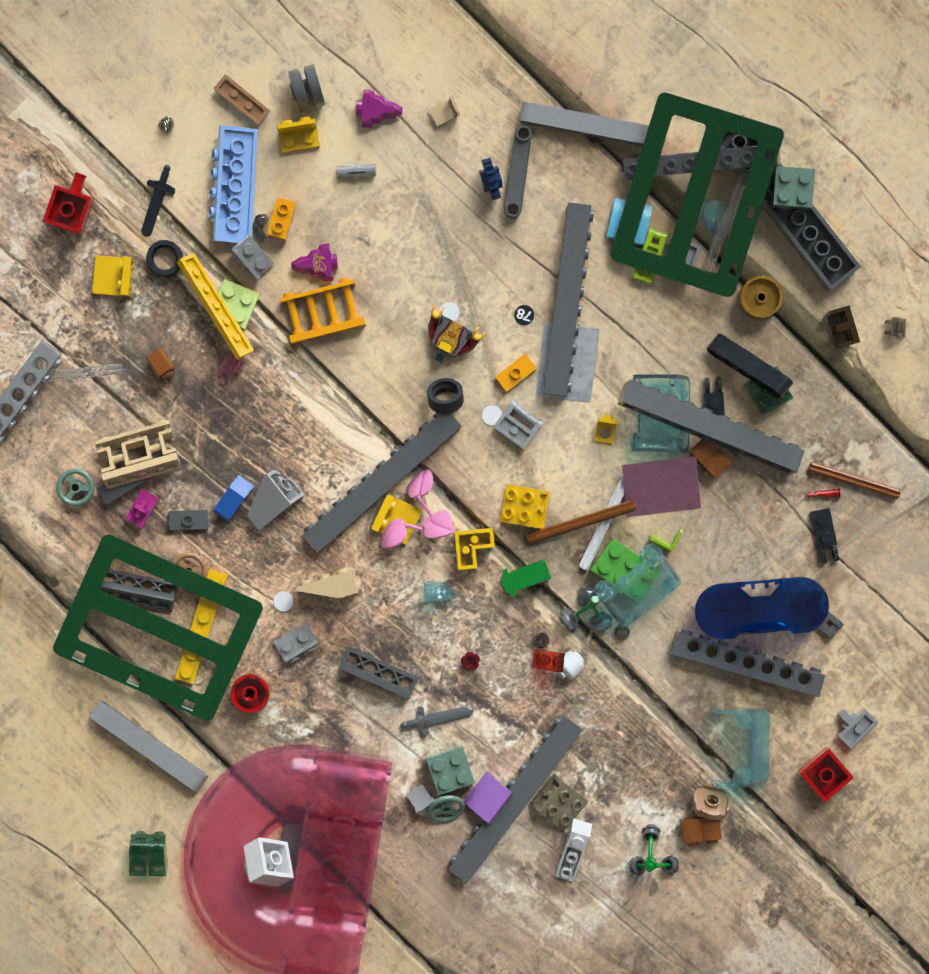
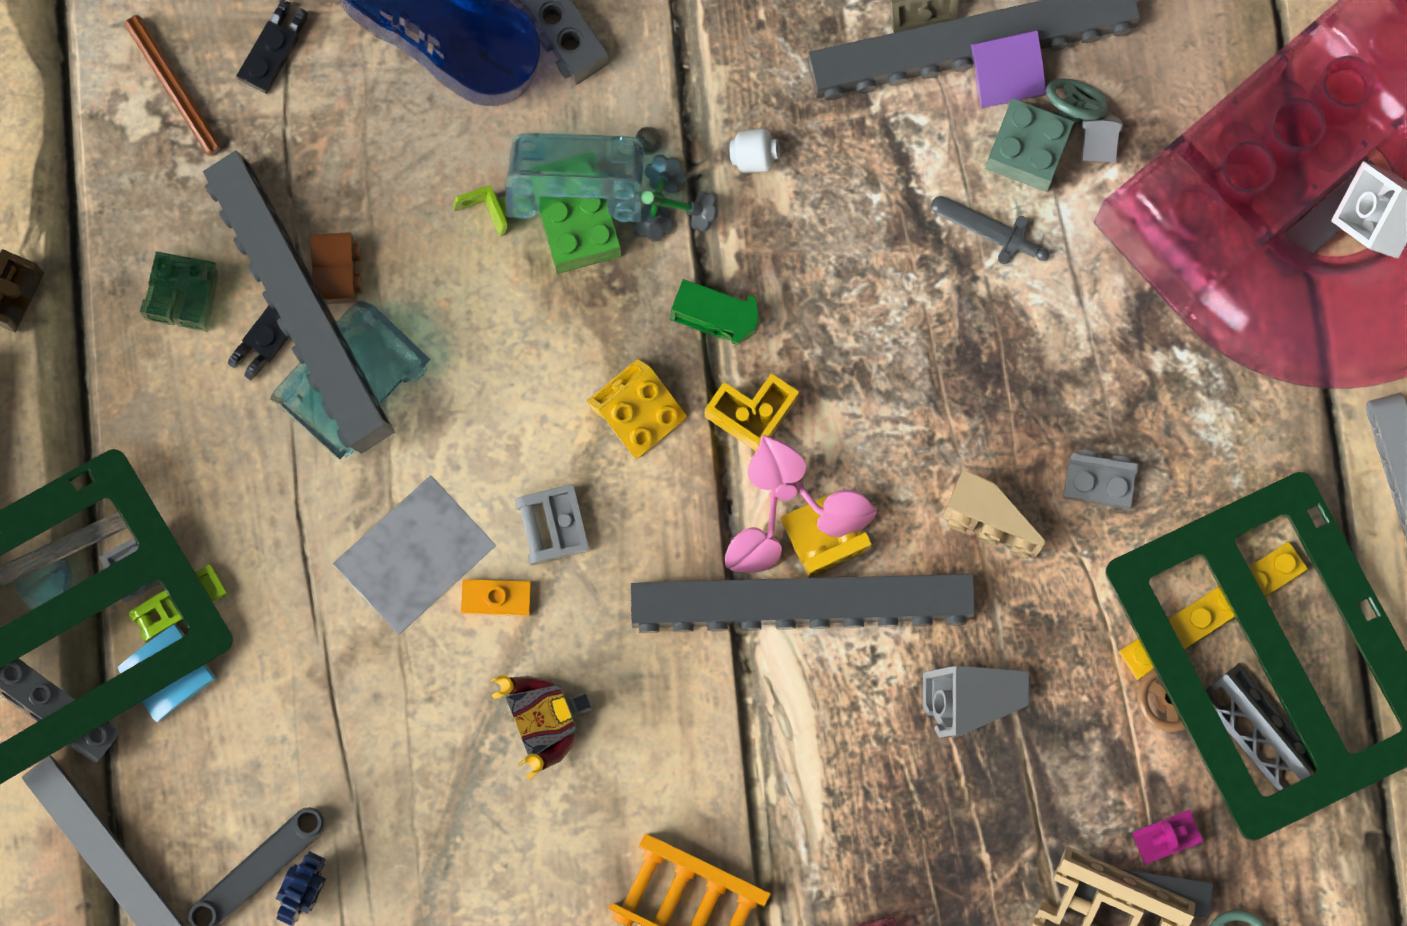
camera: 140 degrees left, 10 degrees down
dark grey plate [169,510,208,530] -> none
blue slope [213,475,254,522] -> none
red brick [231,673,271,713] -> none
white sticker [273,591,293,611] -> none
dark grey fence [339,647,419,699] -> none
clear light blue brick [424,581,456,602] -> none
black tyre [427,378,464,414] -> none
white sticker [439,302,459,321] -> none
dark red plate [461,652,480,671] -> none
white sticker [482,405,502,425] -> none
black sticker [514,305,534,325] -> none
dark orange axle [526,500,637,544] -> none
clear smoke hinge [532,632,549,649] -> none
clear red plate [532,649,565,673] -> none
dark grey brick [543,202,594,397] -> none
white axle [579,474,625,570] -> none
yellow bracket [594,415,618,444] -> none
clear pink sticker [622,456,701,517] -> none
black beam [706,333,793,399] -> none
pearl gold wheel [738,276,783,320] -> none
red piece [808,487,841,499] -> none

